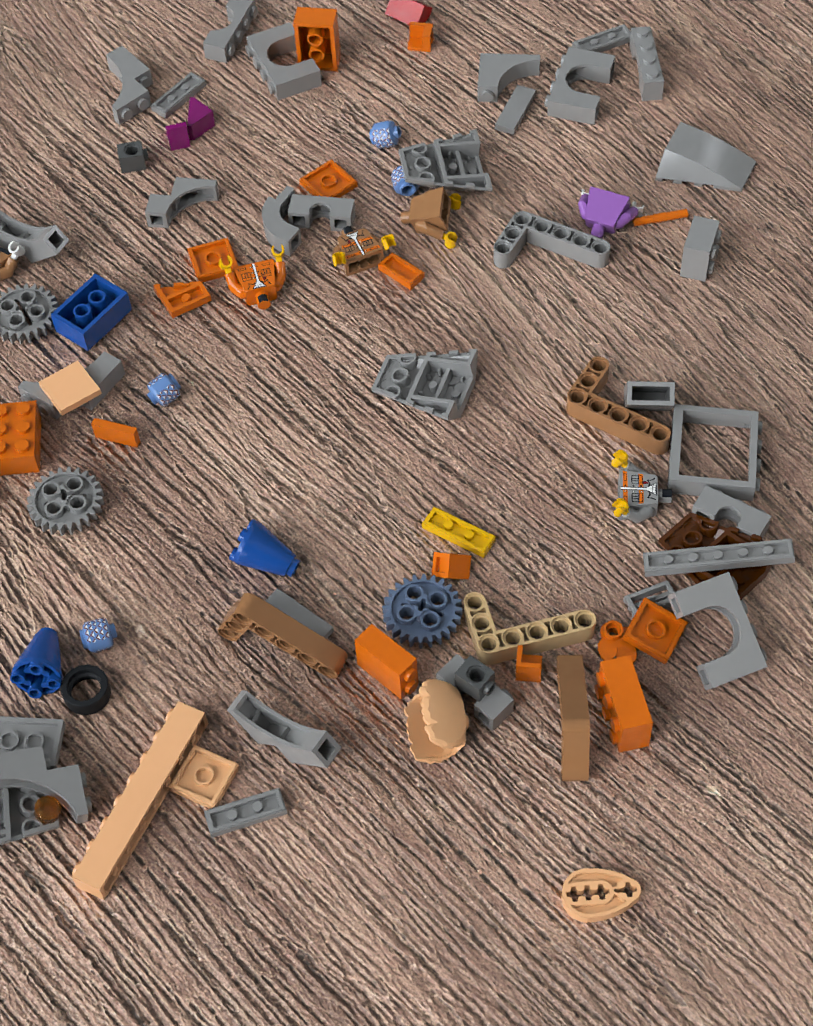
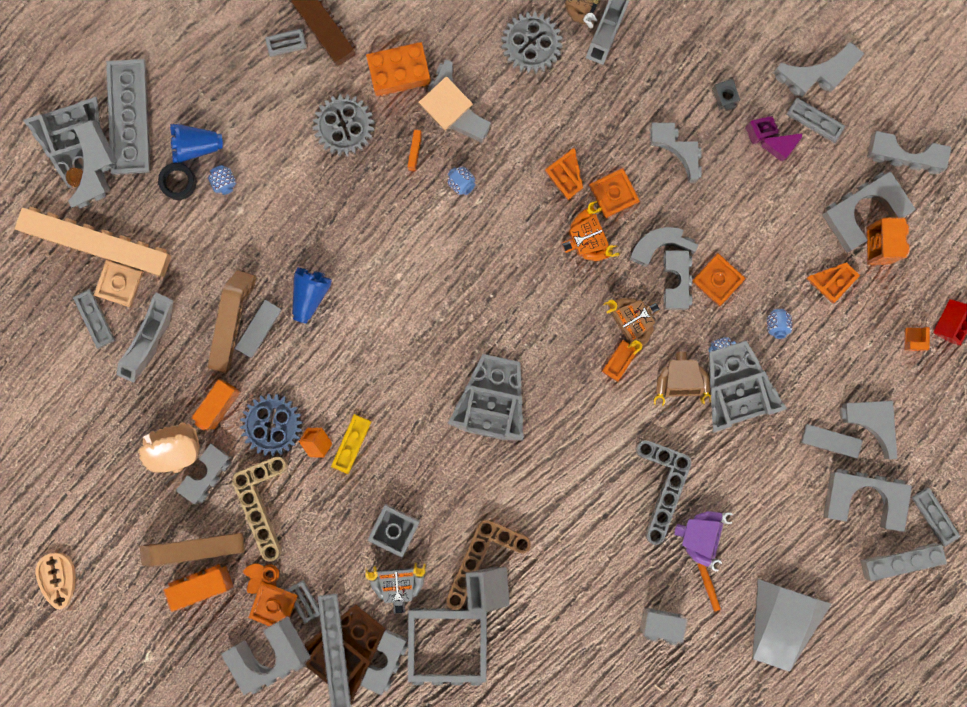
camera: 80 degrees right, 30 degrees up
blue brick [51,273,132,351] -> none
dark grey brick [455,655,496,702] -> none
orange panel [515,645,543,683] -> none
none -> light grey brick [367,504,420,558]
none -> orange wing [806,262,860,304]

